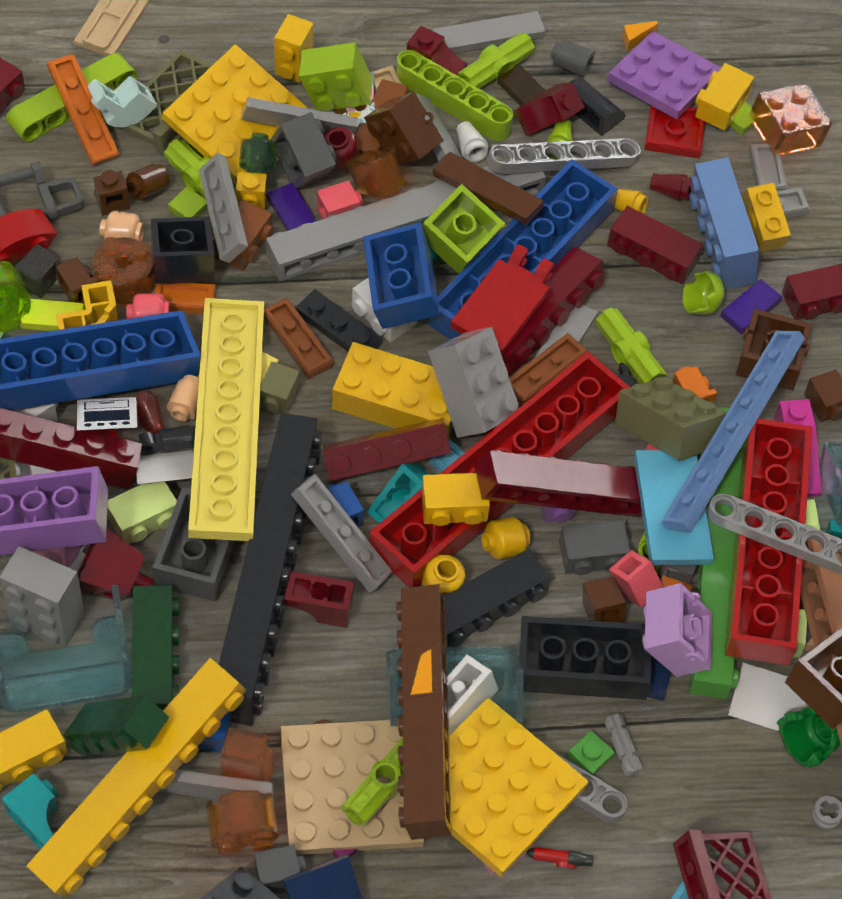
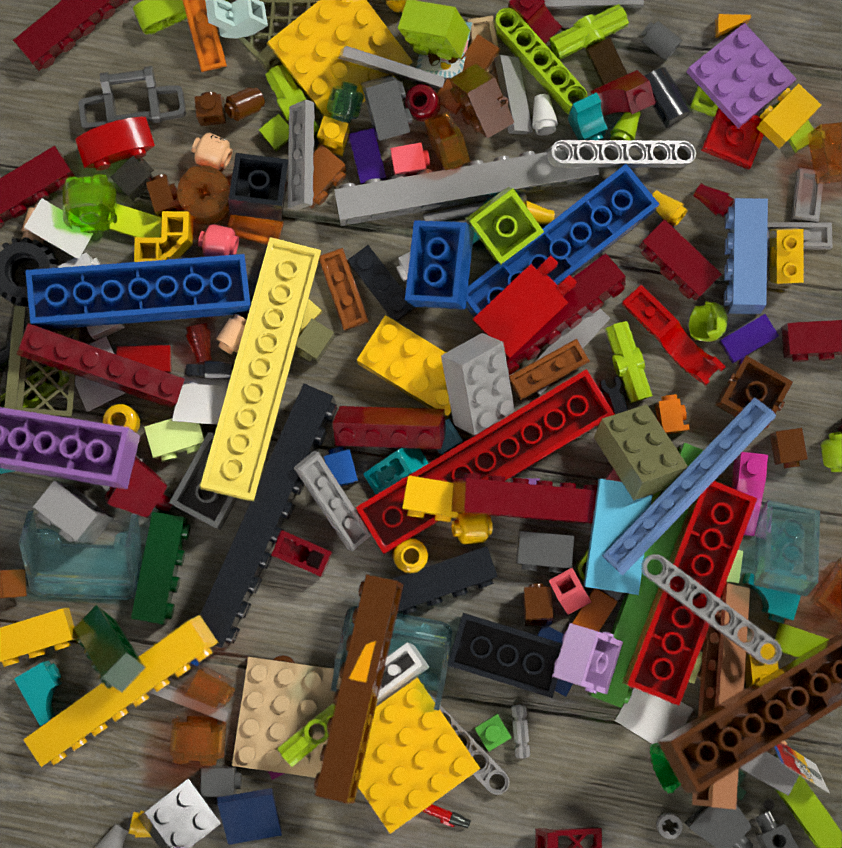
camera: 15 degrees right, 25 degrees up
white sticker [77,397,137,431] -> none
reddish brown tile [433,152,544,226] -> none
none -> teal arch [568,92,608,140]
none -> red piece [622,285,726,386]
none -> lime tile [690,85,718,117]

